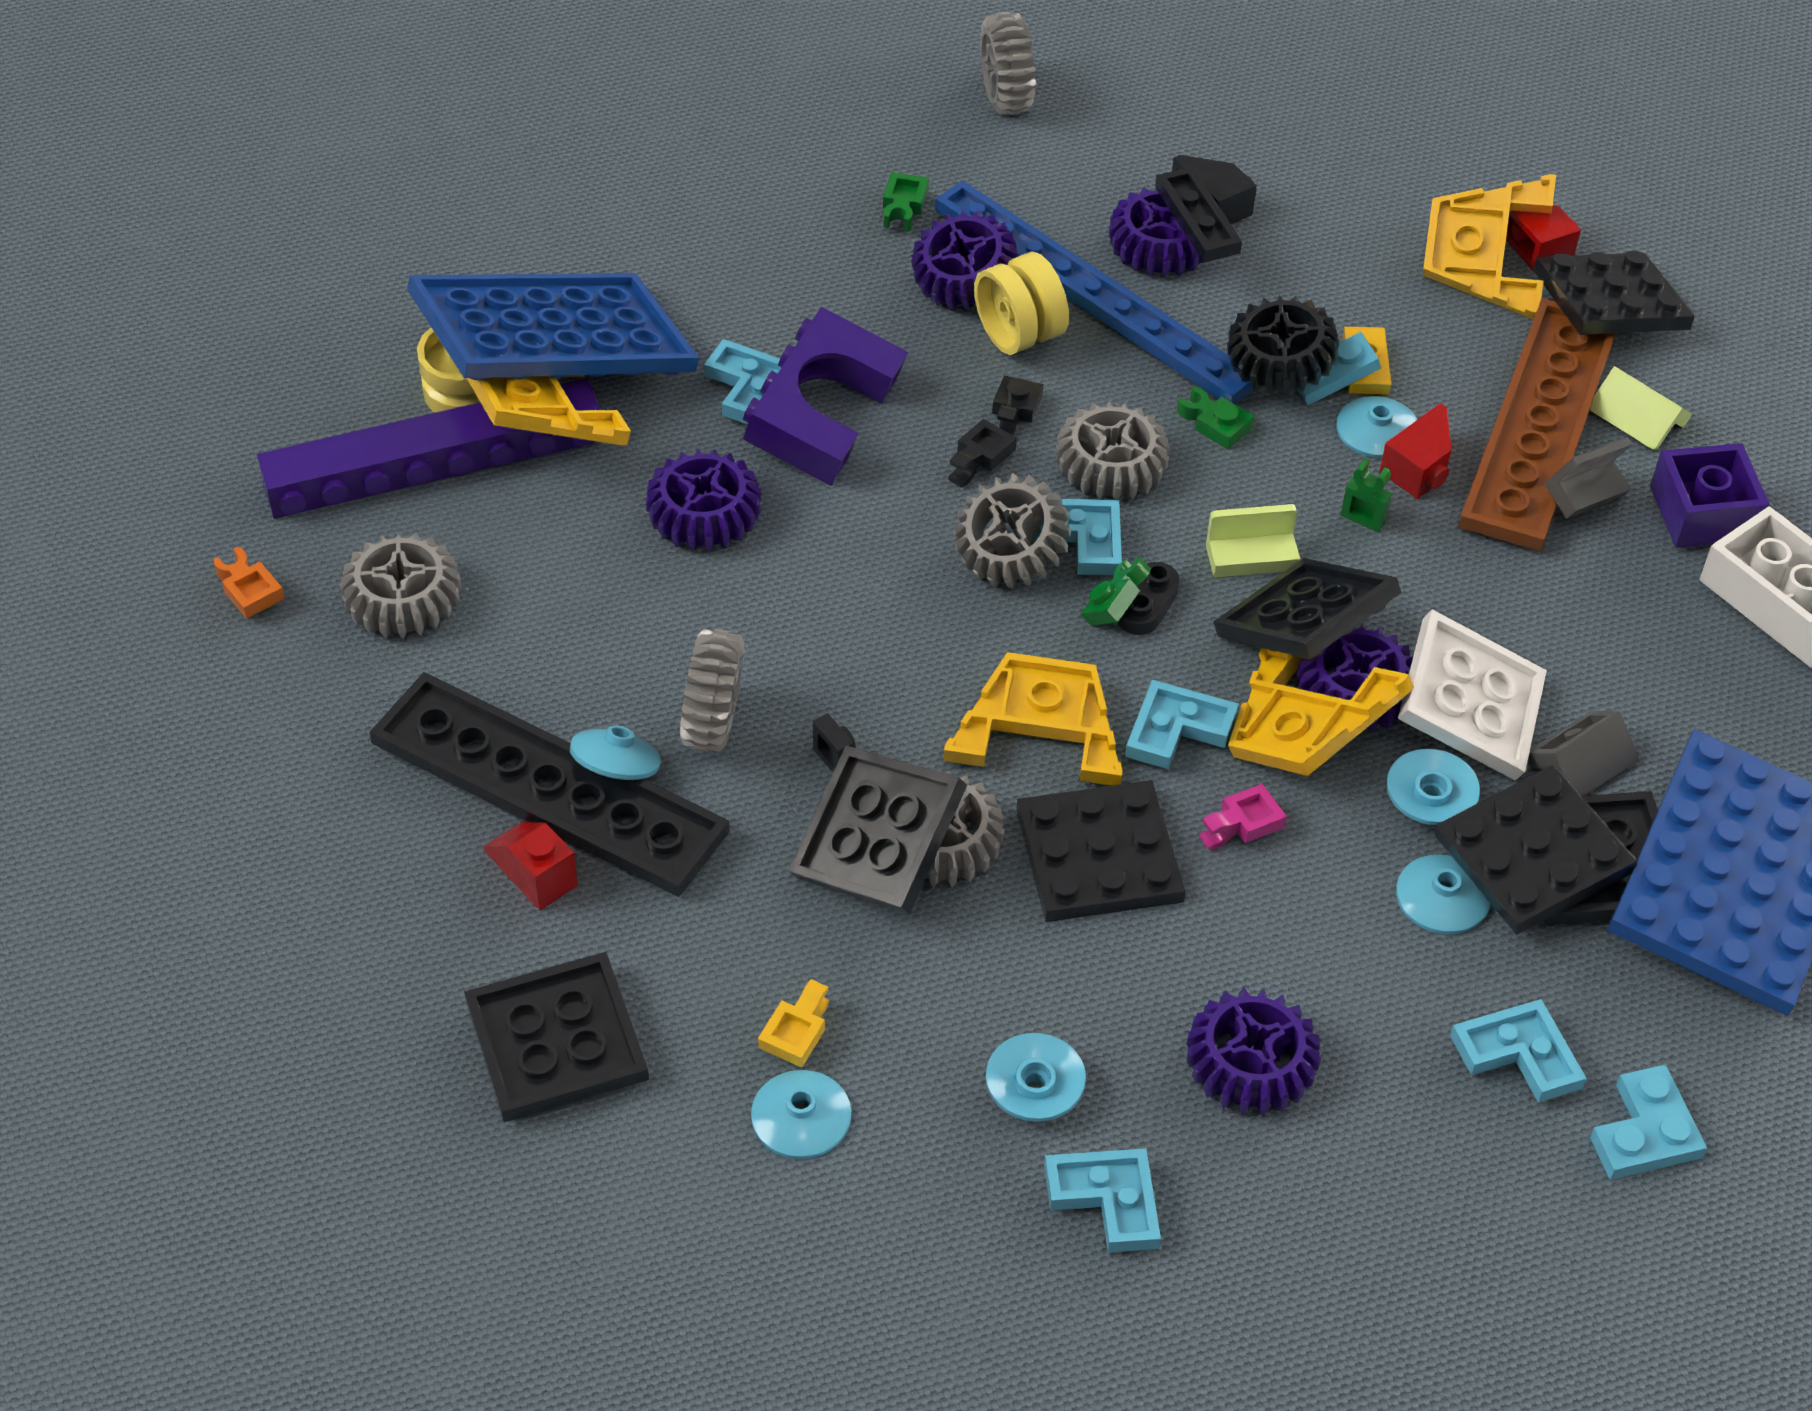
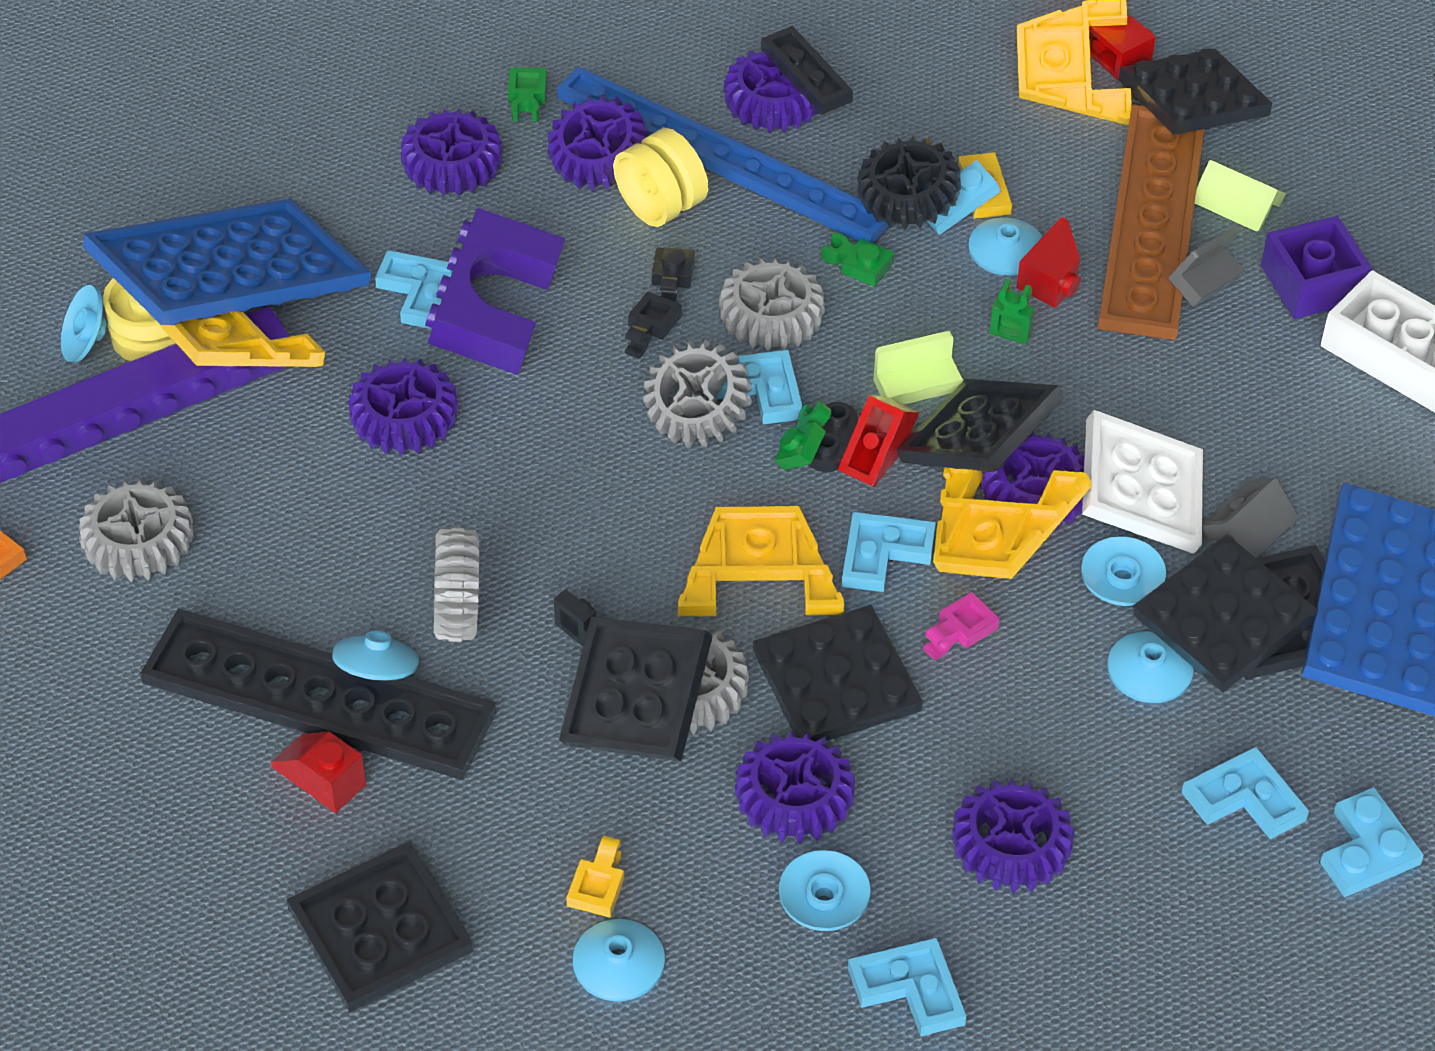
camera: 10 degrees left, 0 degrees up
black slope [1172,155,1257,224] -> none
none -> medium azure dish [61,285,107,363]
none -> dark purple gear [400,108,502,197]
none -> dark purple gear [735,730,855,845]
none -> red slope [838,395,920,487]

